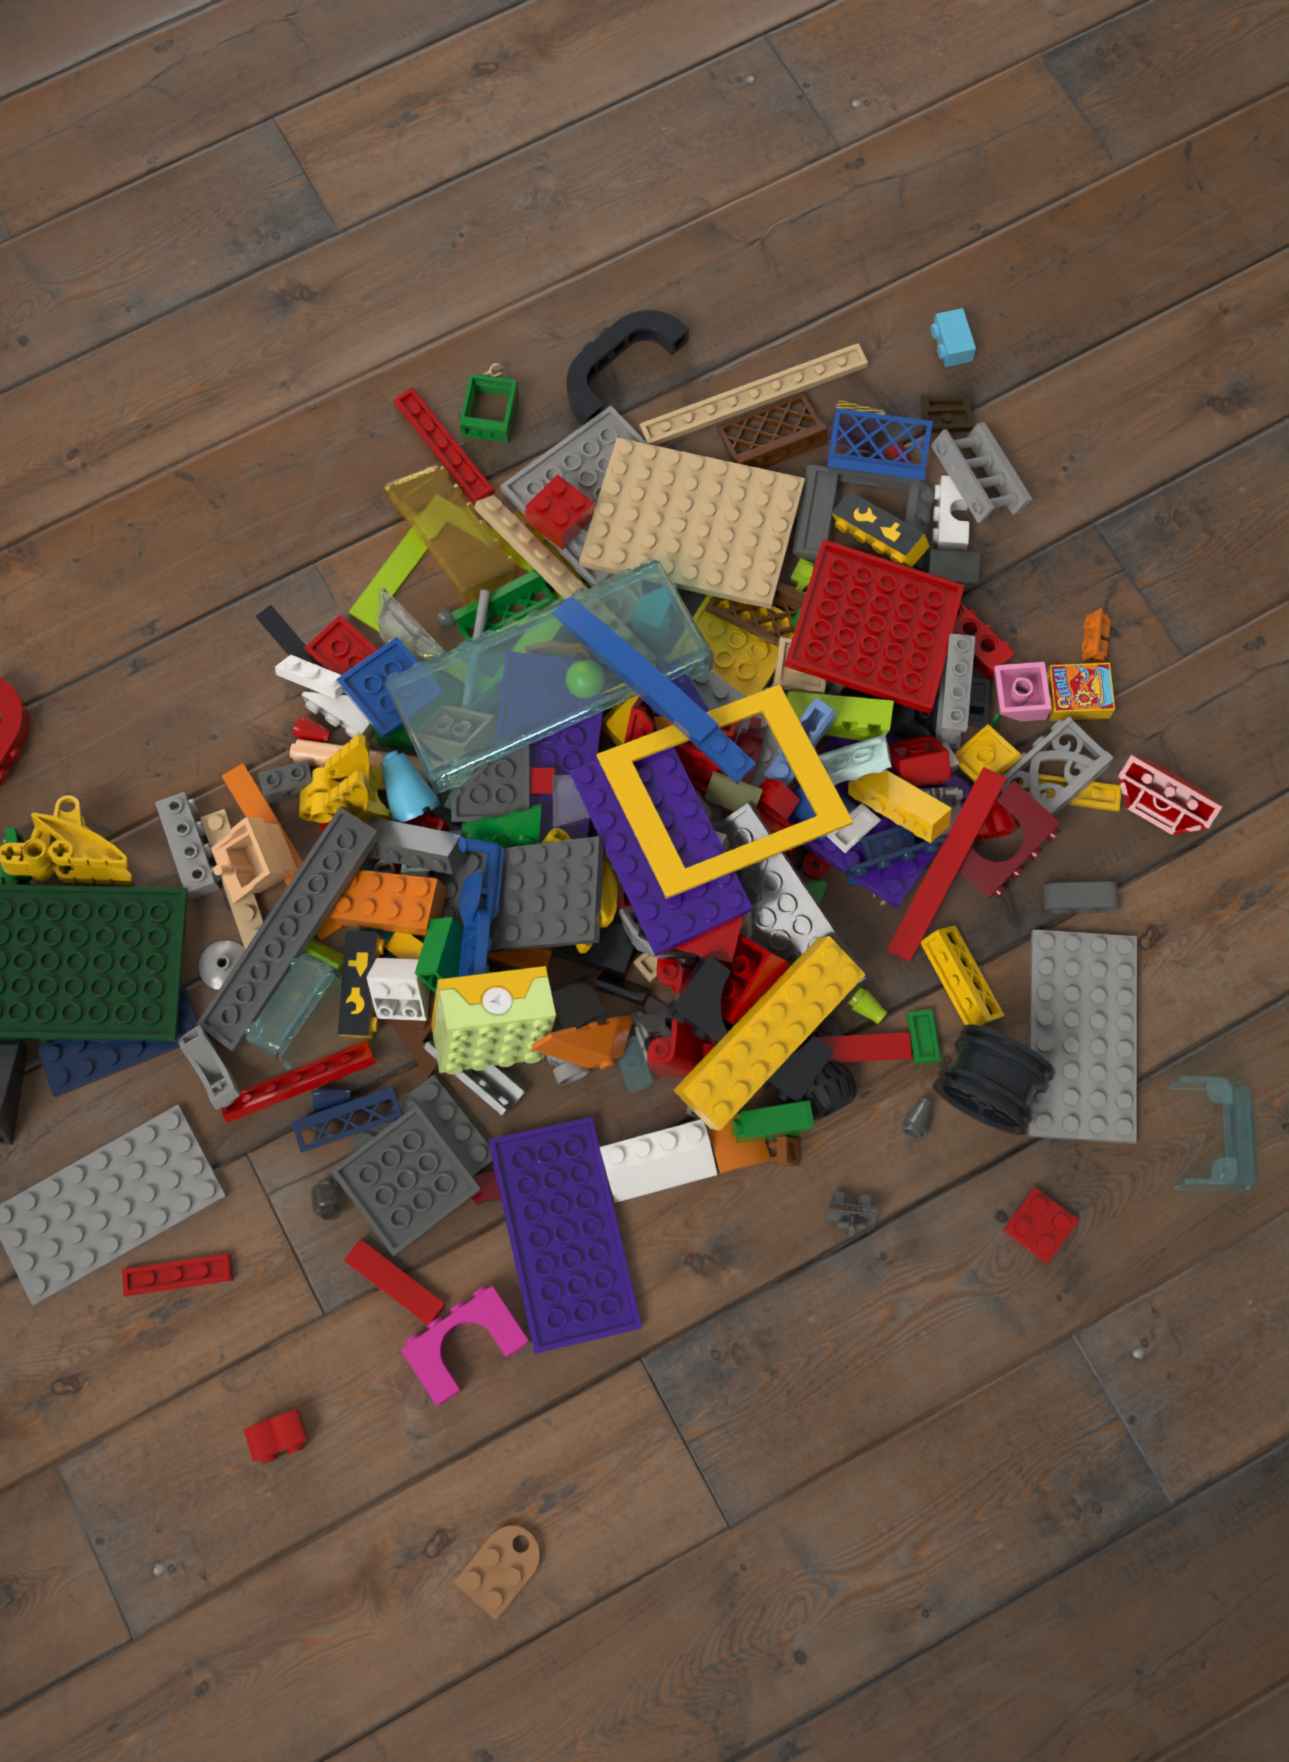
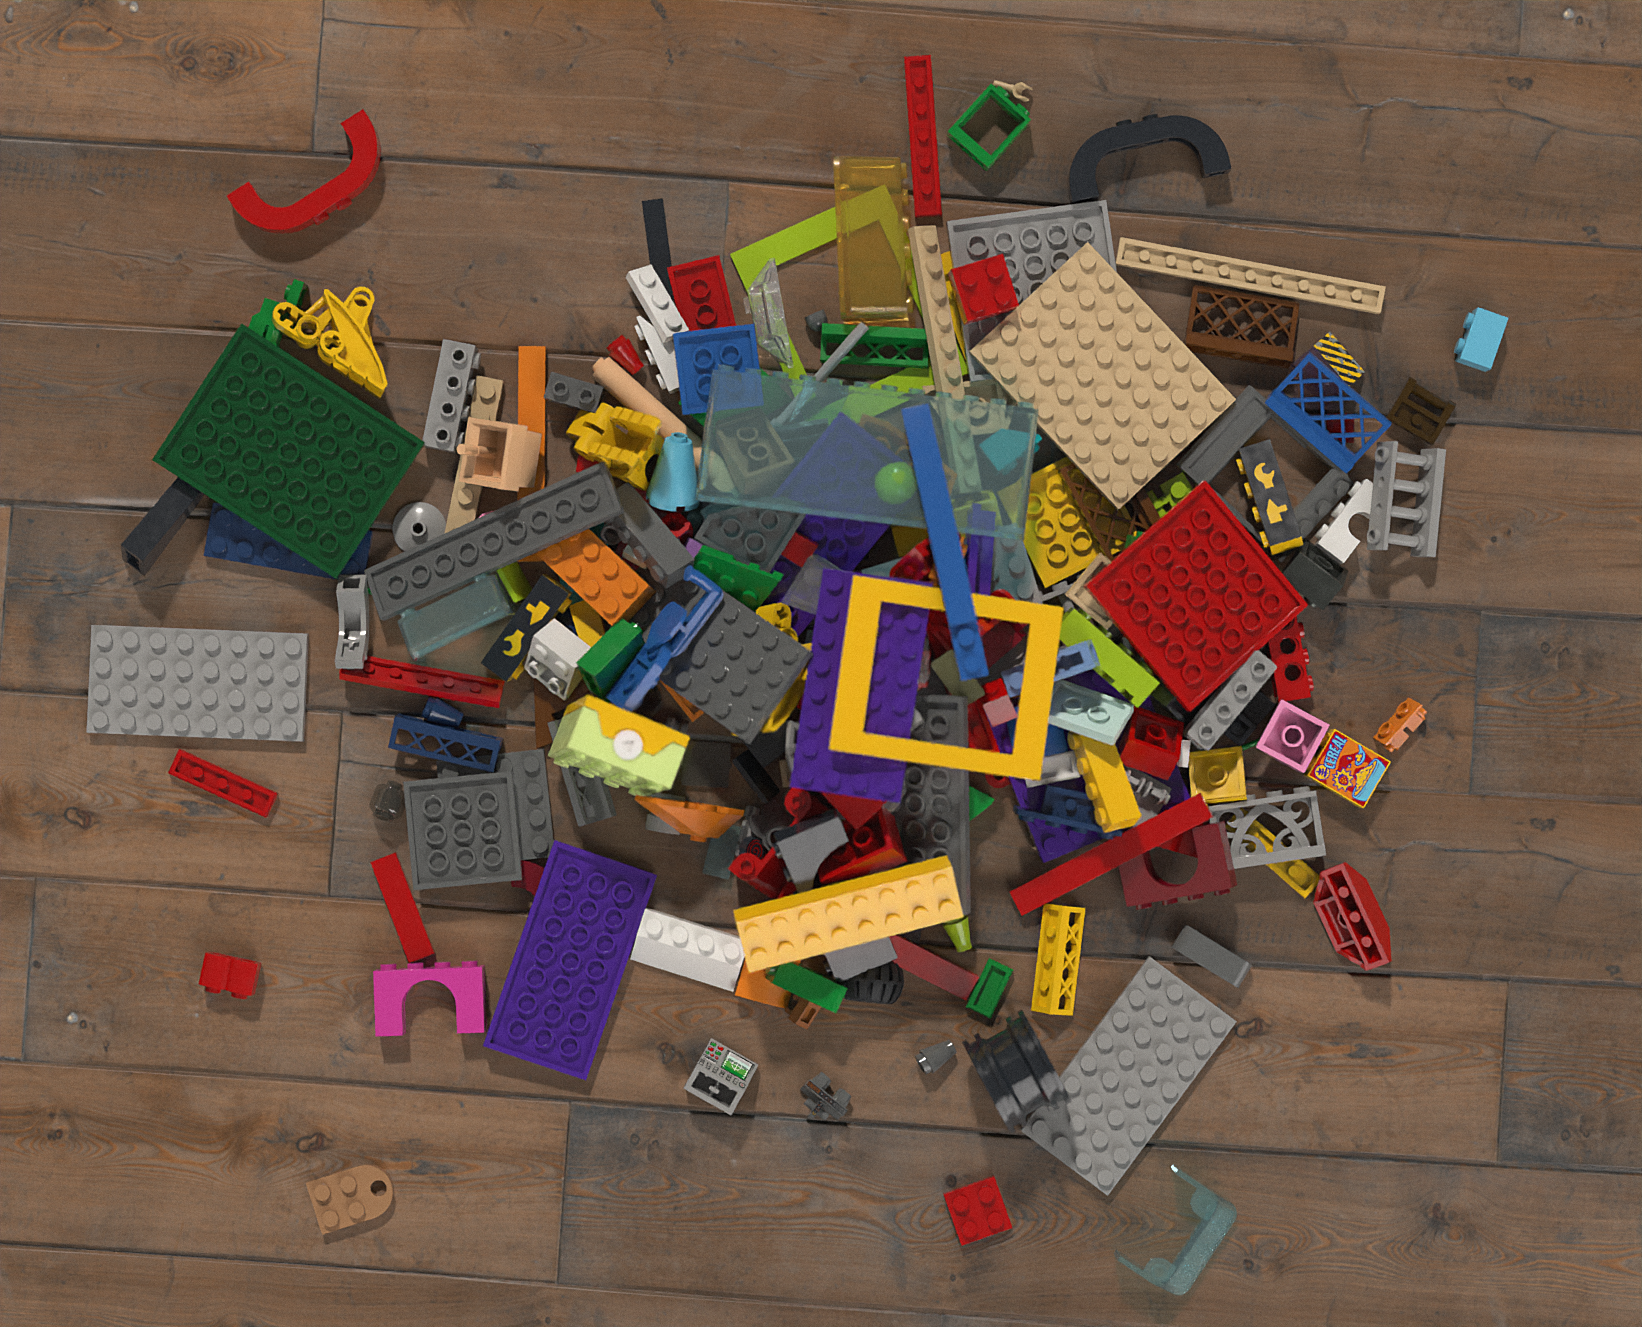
camera: 30 degrees right, 15 degrees up
none -> light grey slope [684,1038,759,1115]

